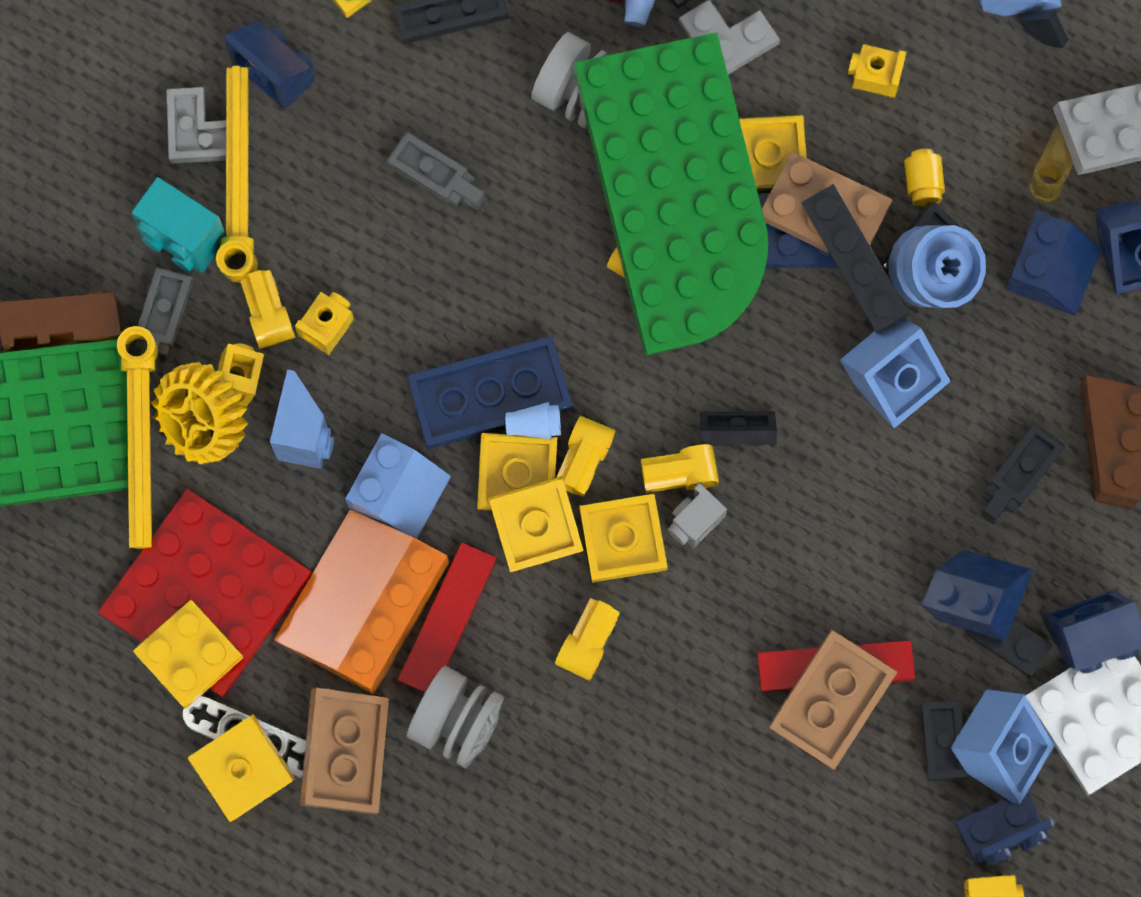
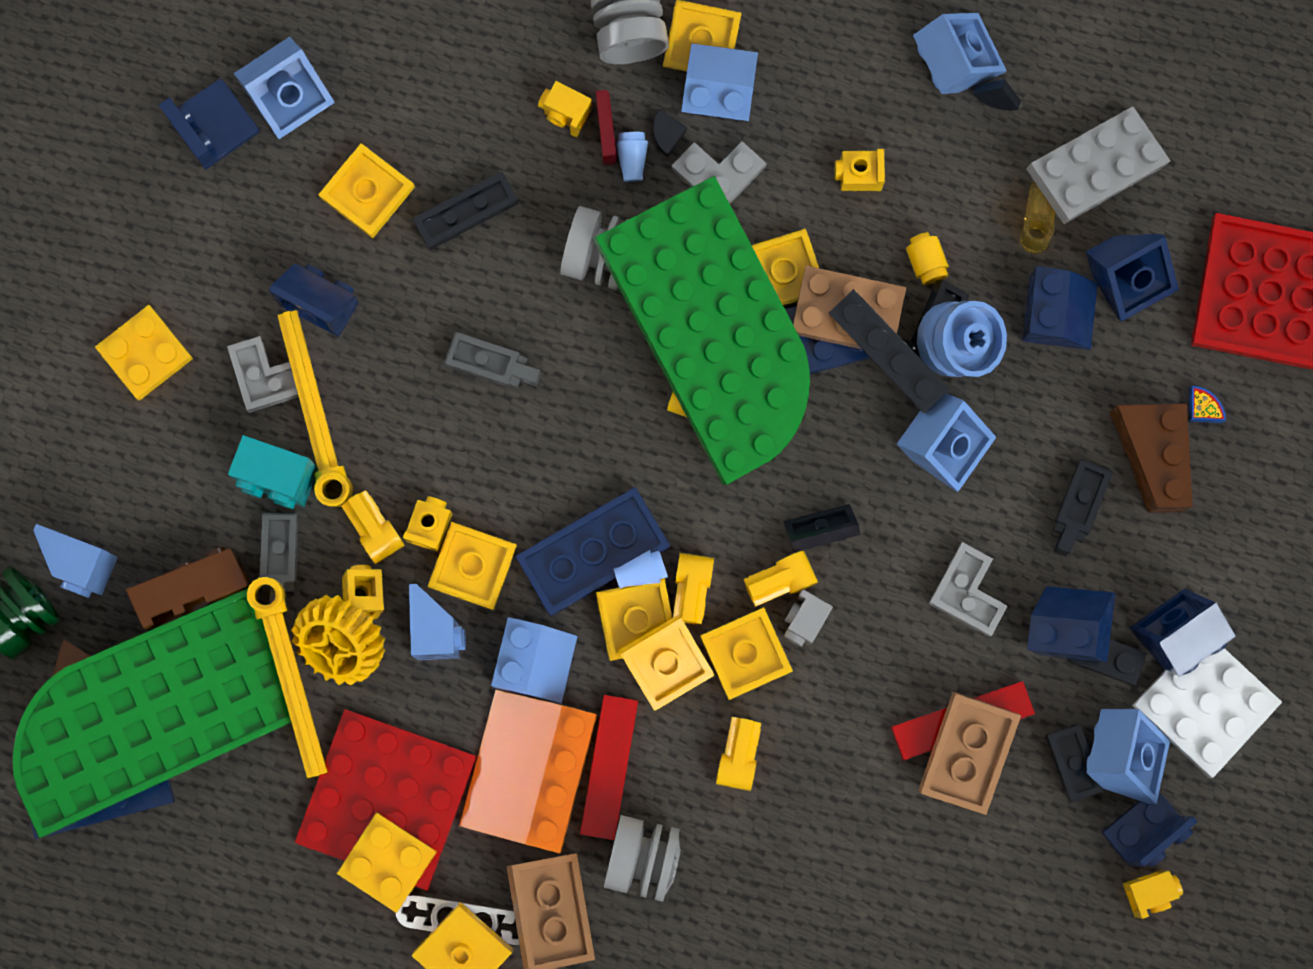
camera: 20 degrees left, 5 degrees up
none -> yellow plate [95,305,193,401]
none -> yellow plate [427,522,517,611]
none -> light grey plate [928,542,1007,637]

